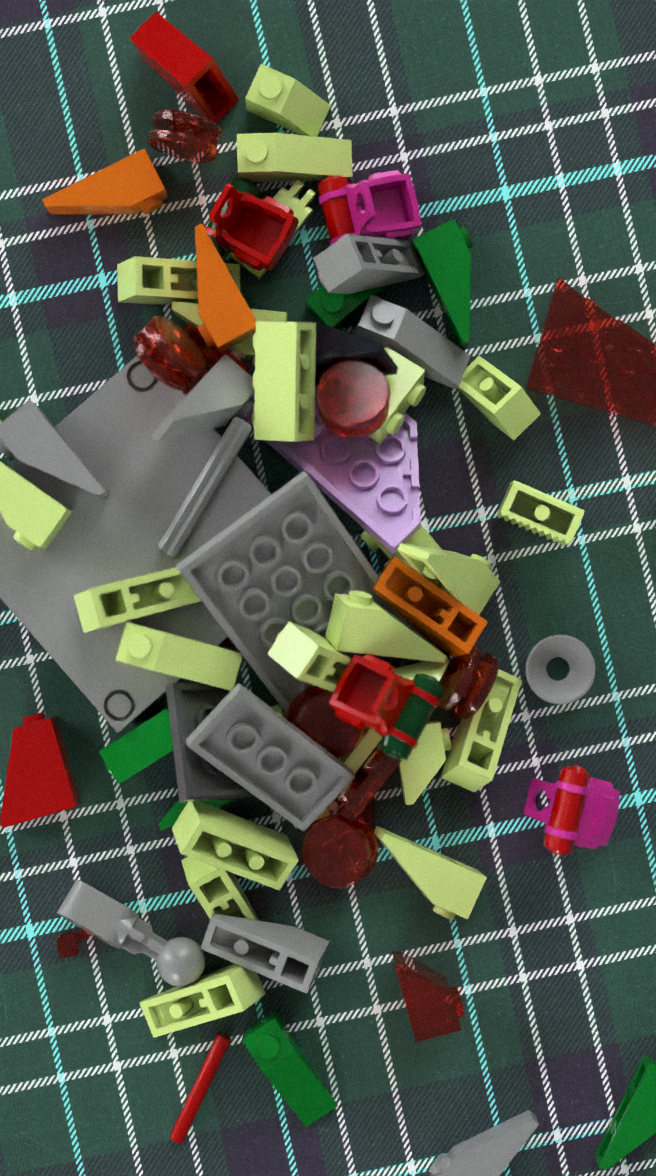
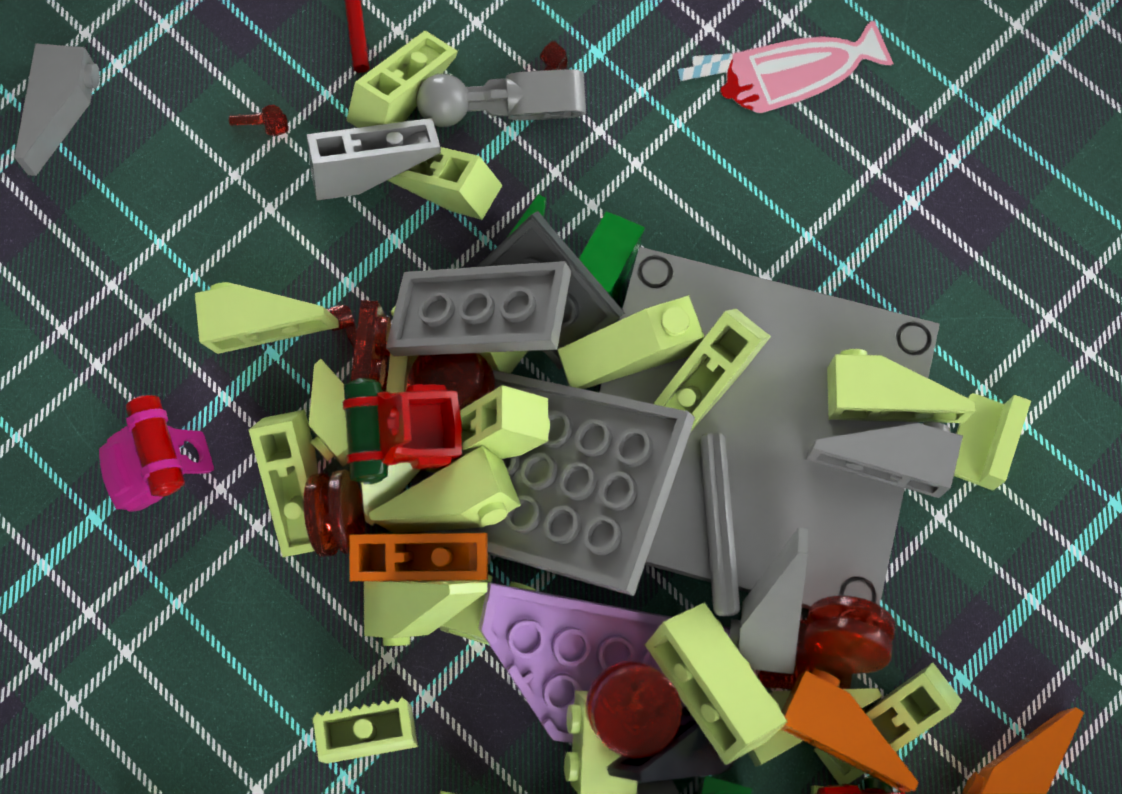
camera: 145 degrees right, 15 degrees down
red slope [0,712,81,828] -> none
yellowish green brick [172,801,299,890] -> none
green slope [242,1009,338,1127] -> none
clear red head [302,812,378,889] -> none
clear red slope [393,951,466,1042] -> none
light grey piece [525,635,595,704] -> none
none -> clear red hand [229,105,289,136]

